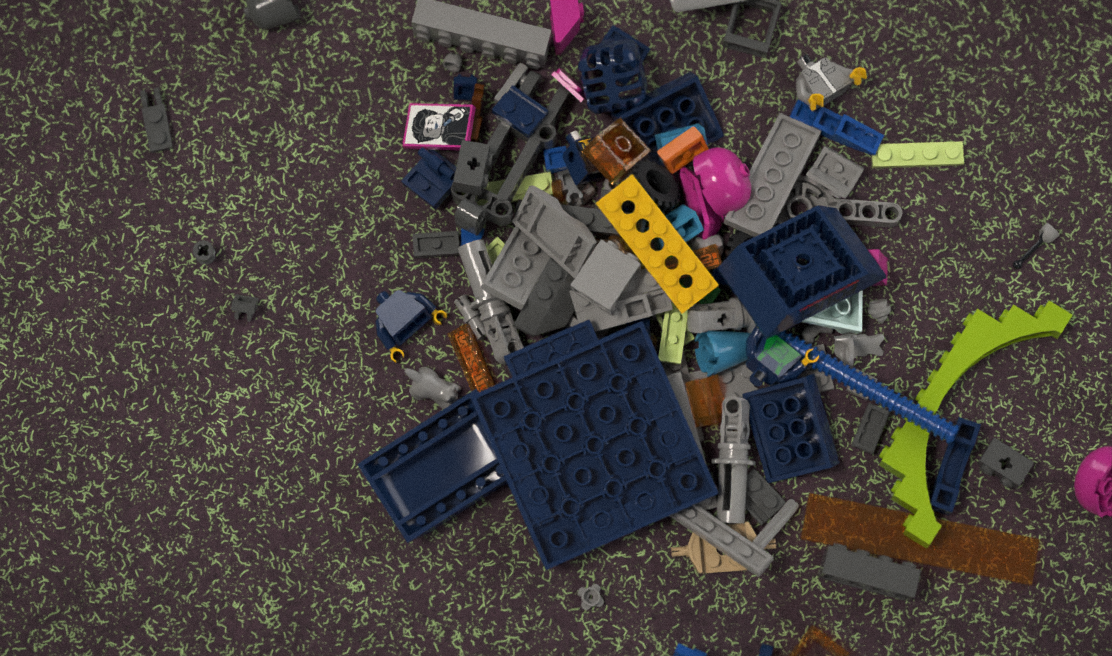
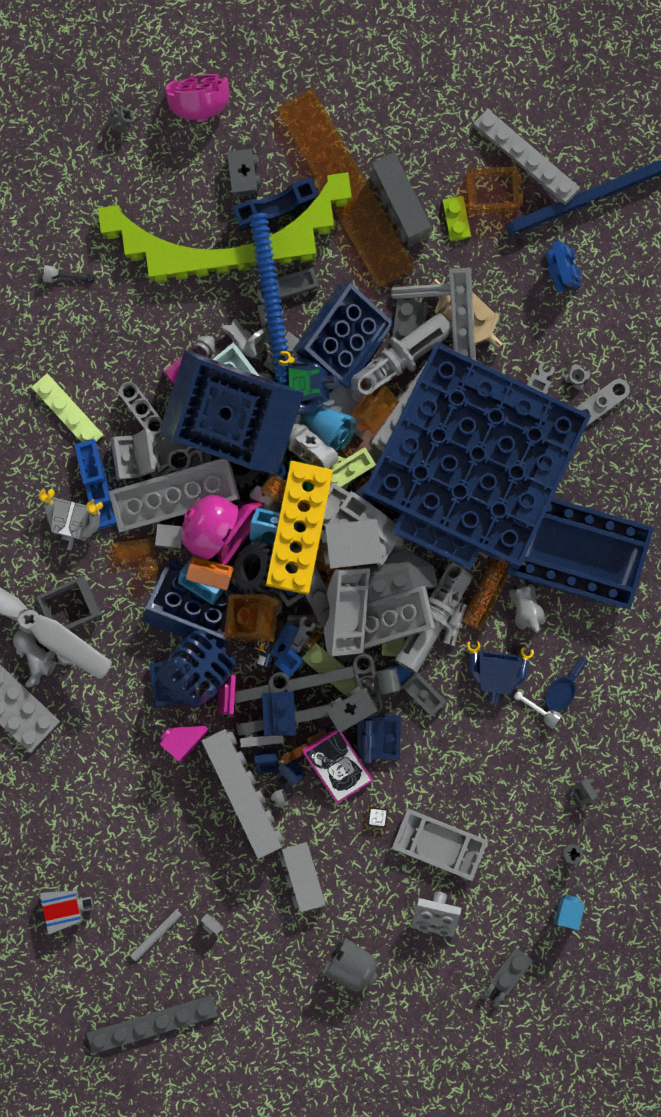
camera: 125 degrees left, 5 degrees up
none -> clear orange plate [111,538,156,565]
none -> clear orange plate [137,556,159,579]
none -> light grey brick [155,524,184,550]
none -> dark blue tile [254,748,279,774]
none -> light grey brick [279,842,326,912]
none -> tile [366,805,390,830]
none -> light grey slope [392,808,488,881]
none -> light grey plate [411,892,461,937]
none -> lime plate [442,196,471,242]
none -> hinge [514,692,562,729]
none -> light grey plate [527,362,555,394]
none -> dark blue piece [545,657,587,711]
none -> dark azure brick [554,895,585,930]
none -> light grey plate [576,379,630,427]

